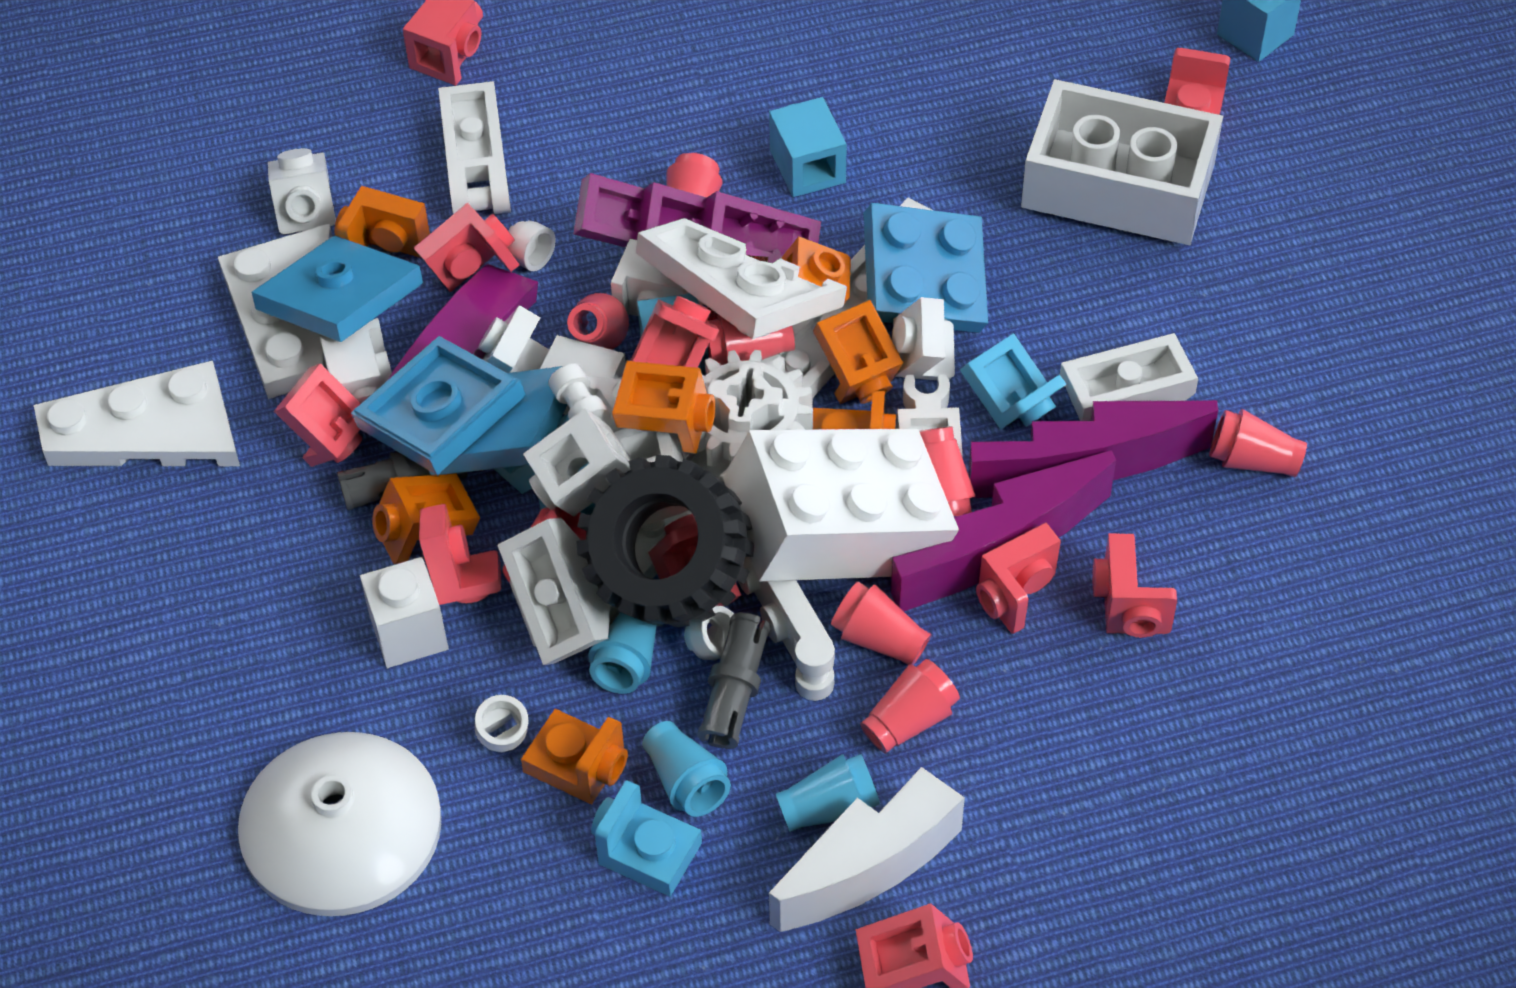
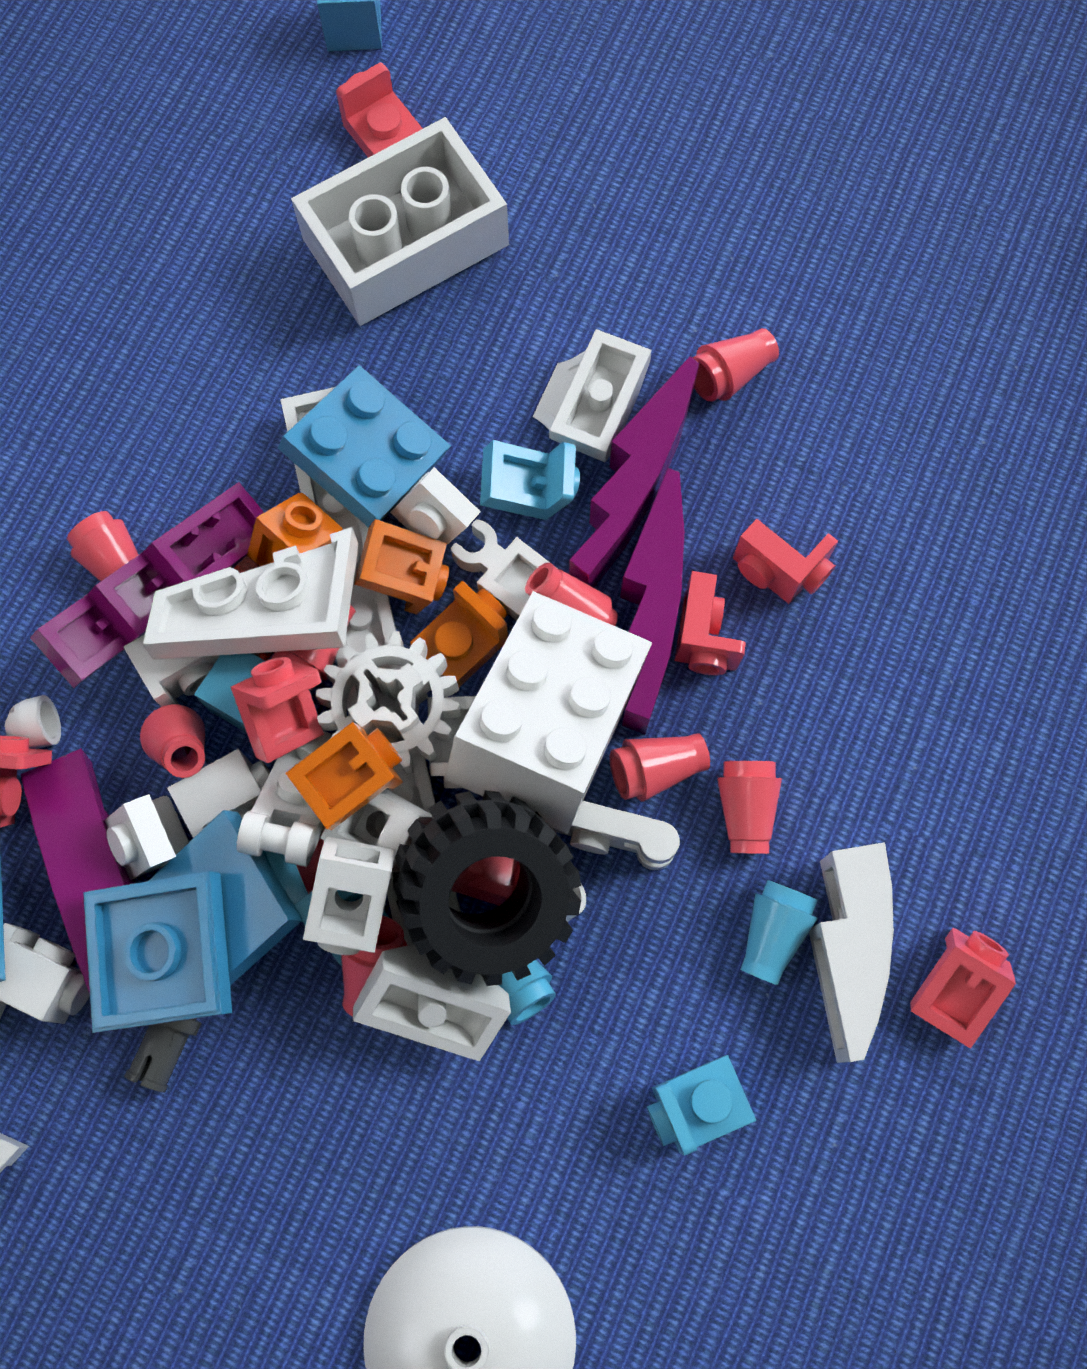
camera: 50 degrees left, 20 degrees up
coral bracket [274,363,362,467] -> none
white brick [360,557,449,668] -> none
orange bracket [372,473,480,564] -> none
coral bracket [419,504,501,605] -> none
white hinge [475,695,528,753] -> none
orange bracket [521,709,628,805] -> none
medium azure cone [642,721,731,817] -> none
dark grey pin [697,613,771,749] -> none
medium azure brick [769,97,847,197] -> none

